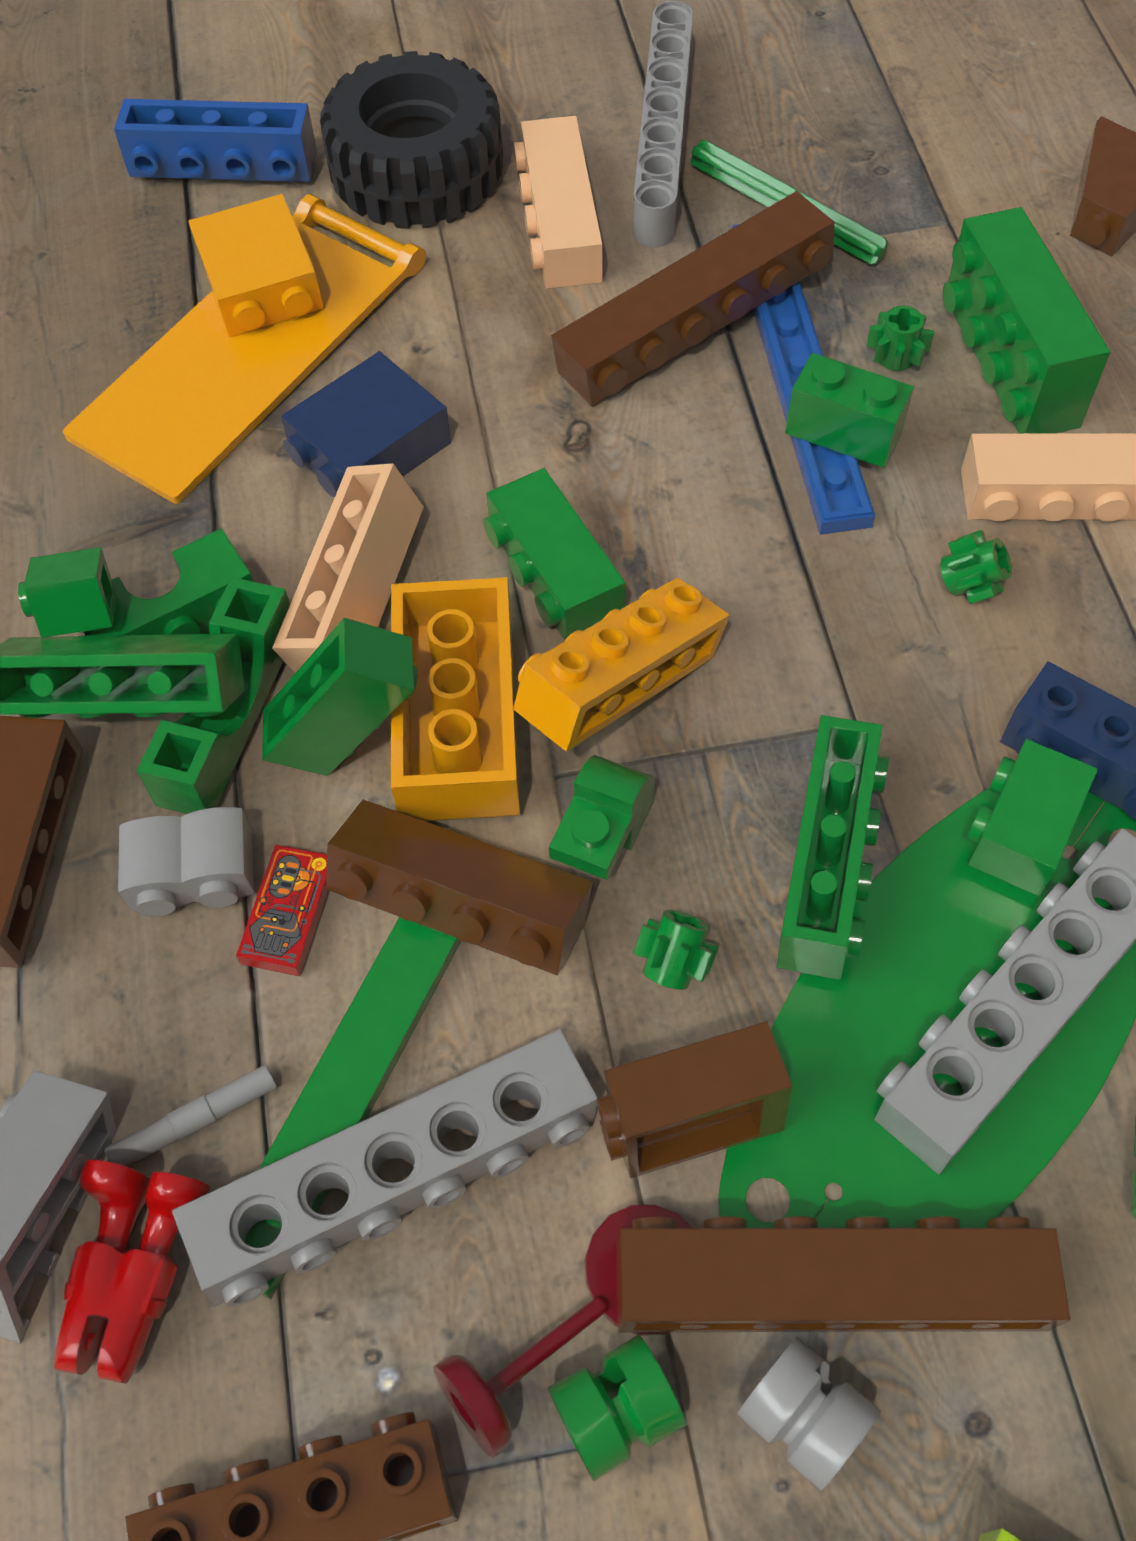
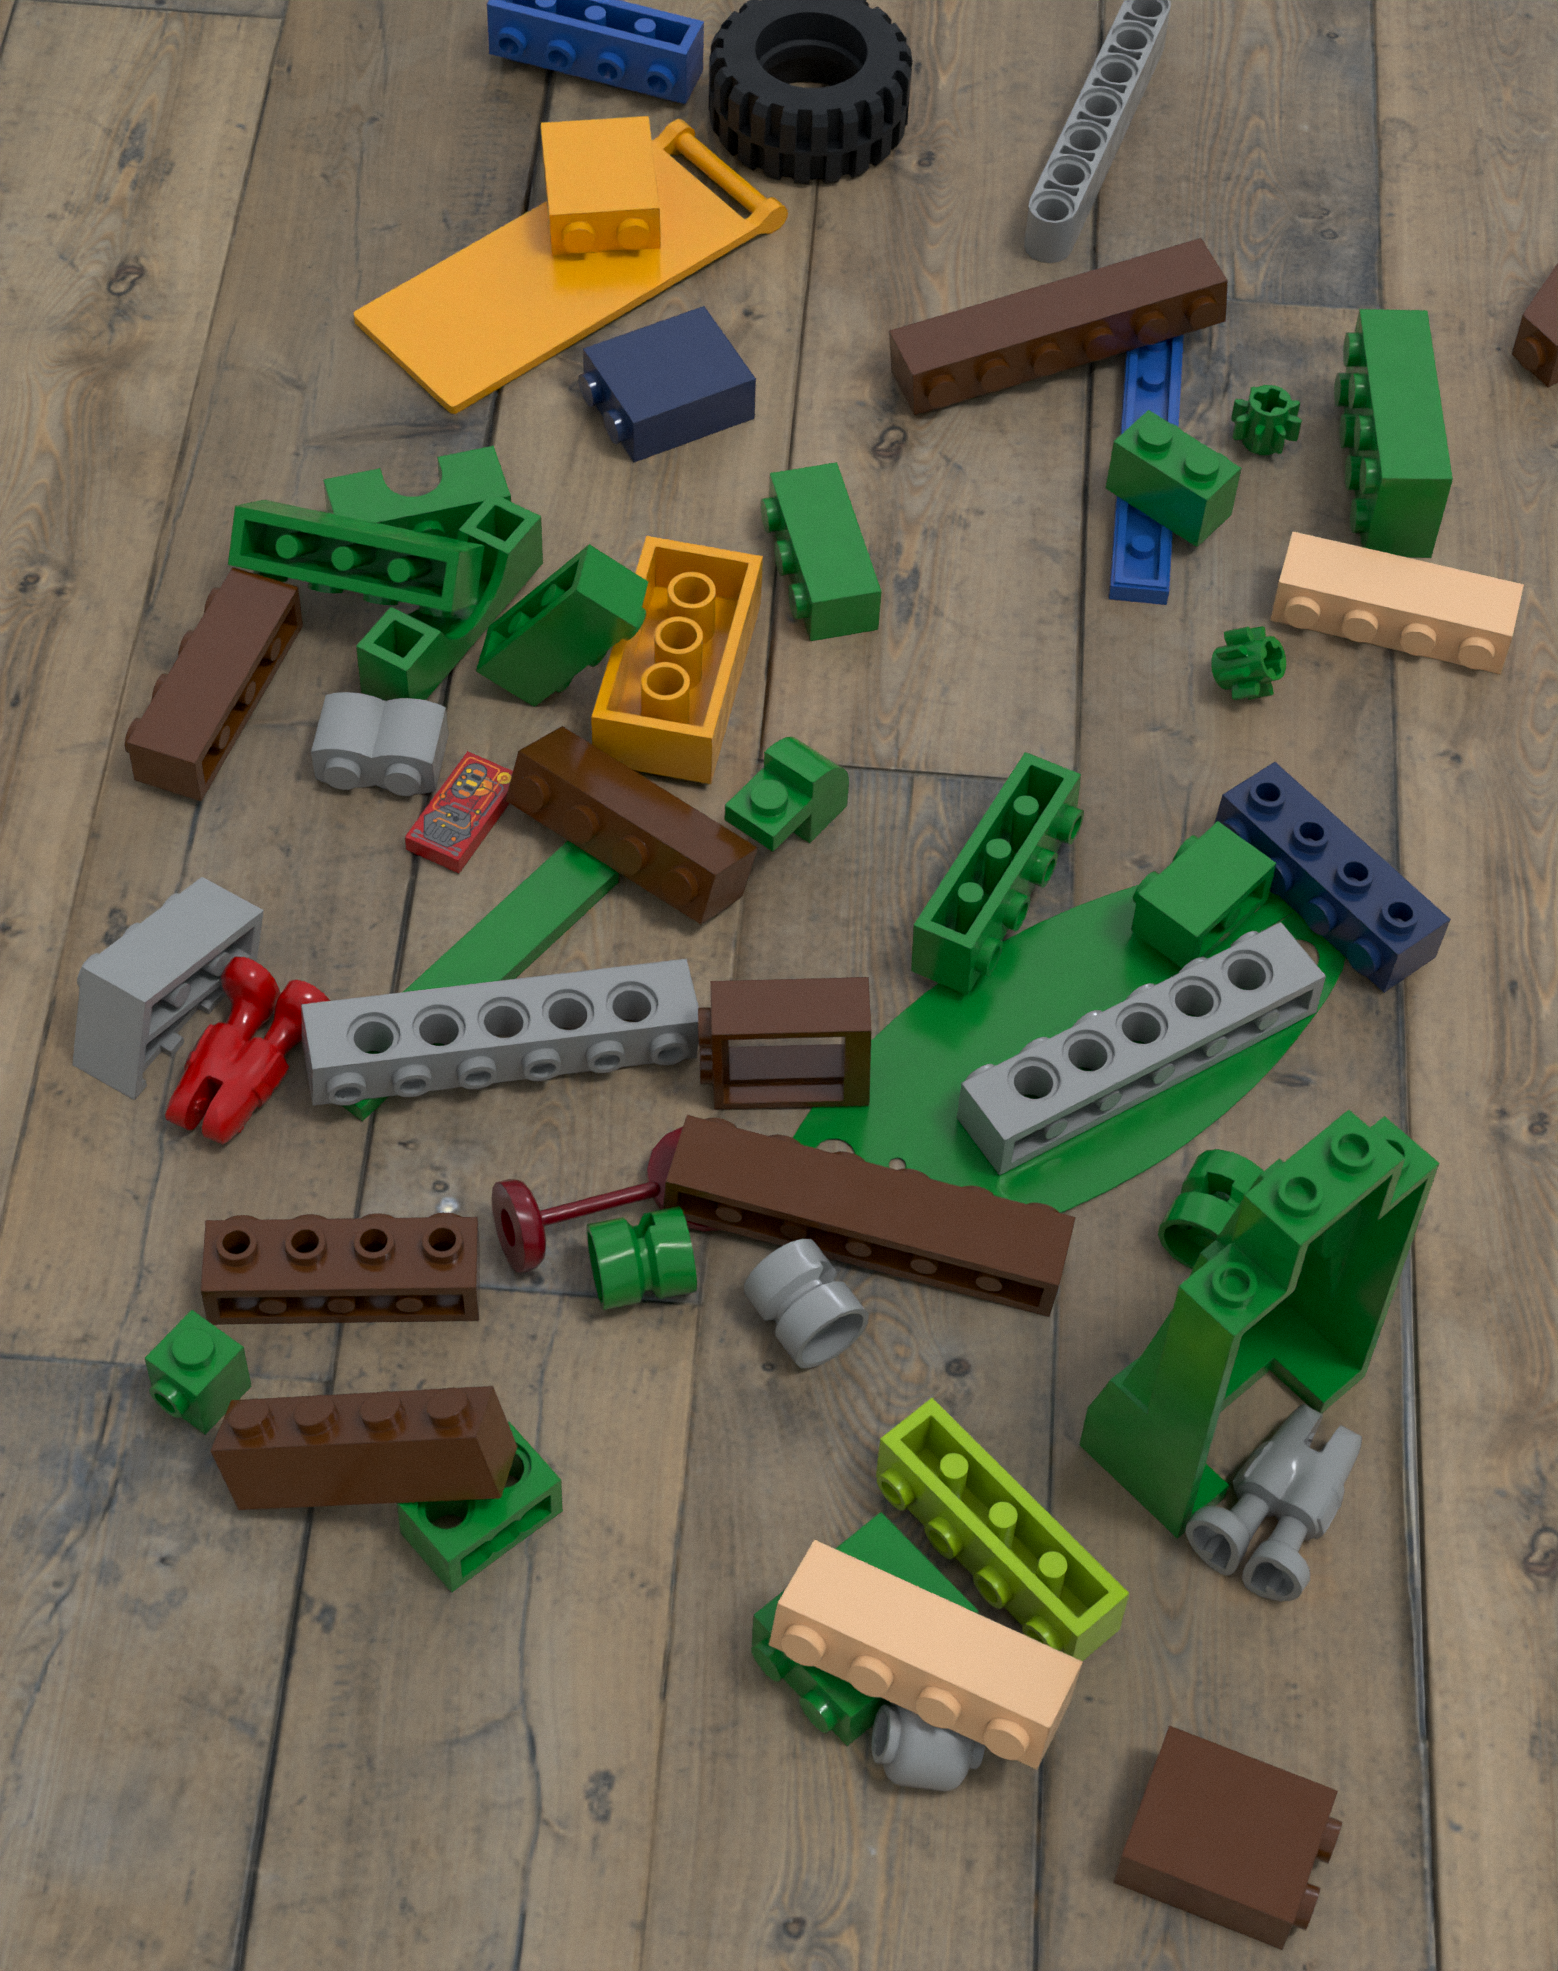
camera: 10 degrees right, 5 degrees down
green brick [18,547,117,638] -> none
light grey piece [105,1064,278,1167] -> none
light nougat brick [272,464,424,673] -> none
light orange brick [513,577,730,752] -> none
light nougat brick [514,116,602,289] -> none
green gear [633,910,719,990] -> none
axle [690,140,889,265] -> none

